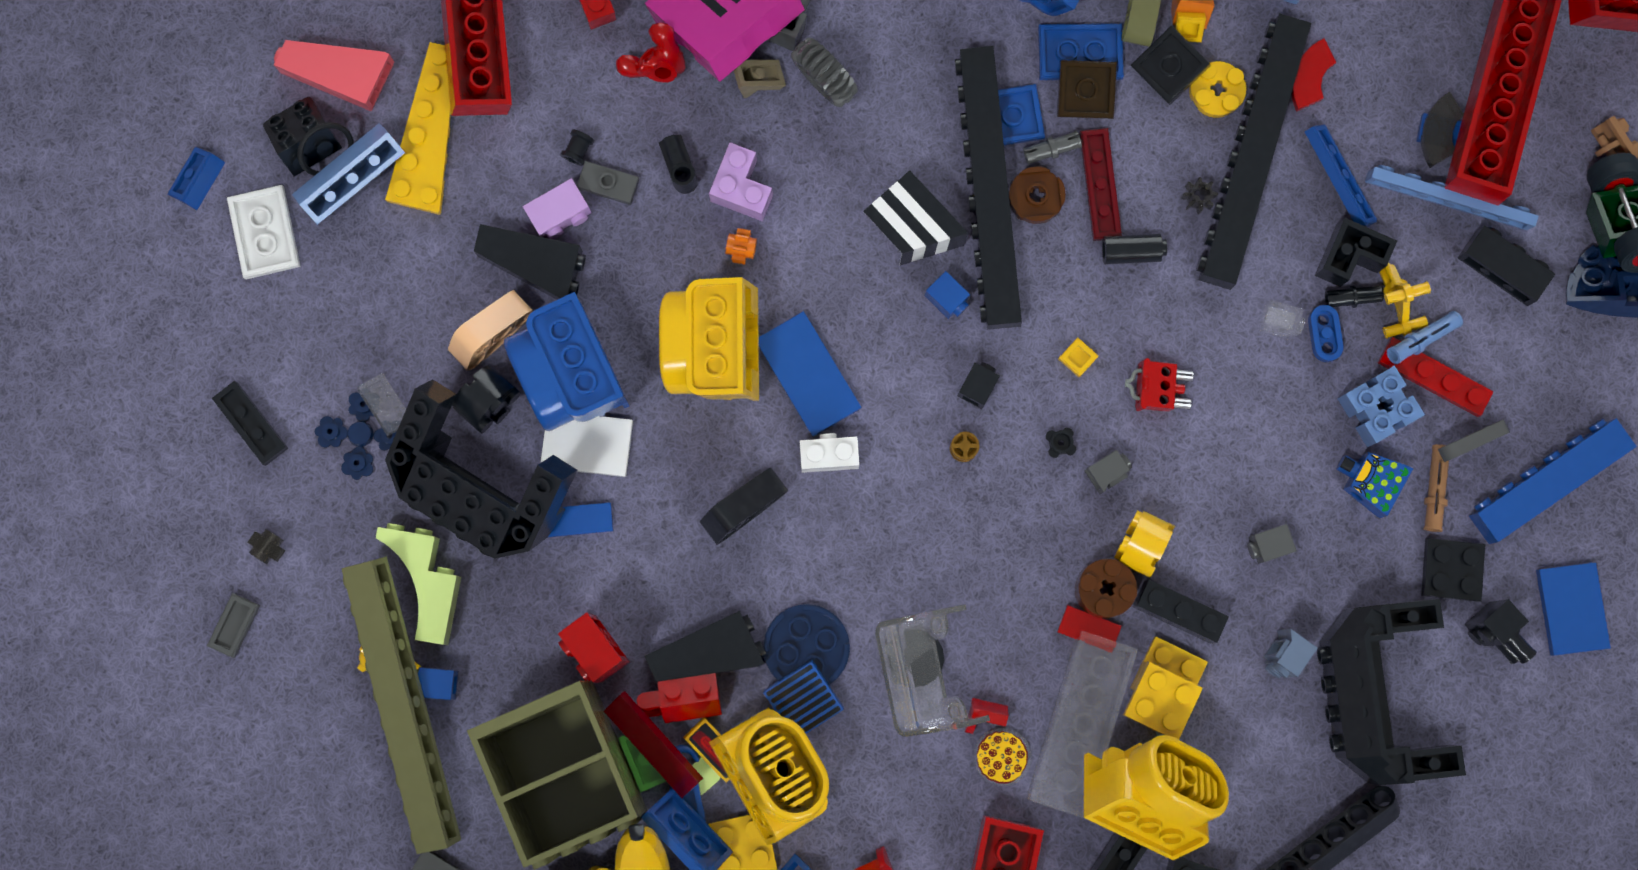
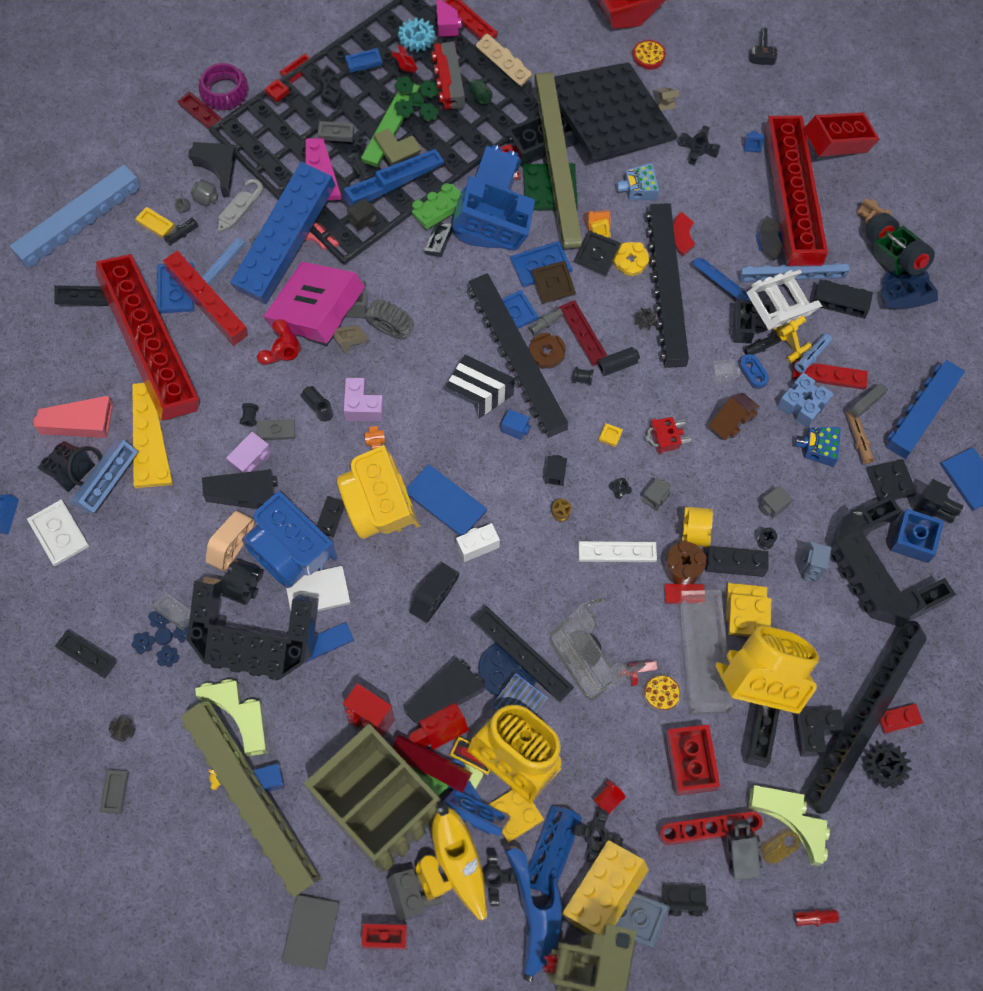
camera: 20 degrees left, 15 degrees down
none -> black plate [317,496,345,538]
none -> black plate [472,606,574,703]
none -> black bush [573,367,594,386]
none -> white tile [578,541,657,562]
none -> reddish brown brick [708,393,760,440]
none -> white window [747,270,822,330]
none -> black bush [757,527,777,550]
none -> blue brick [891,508,944,563]

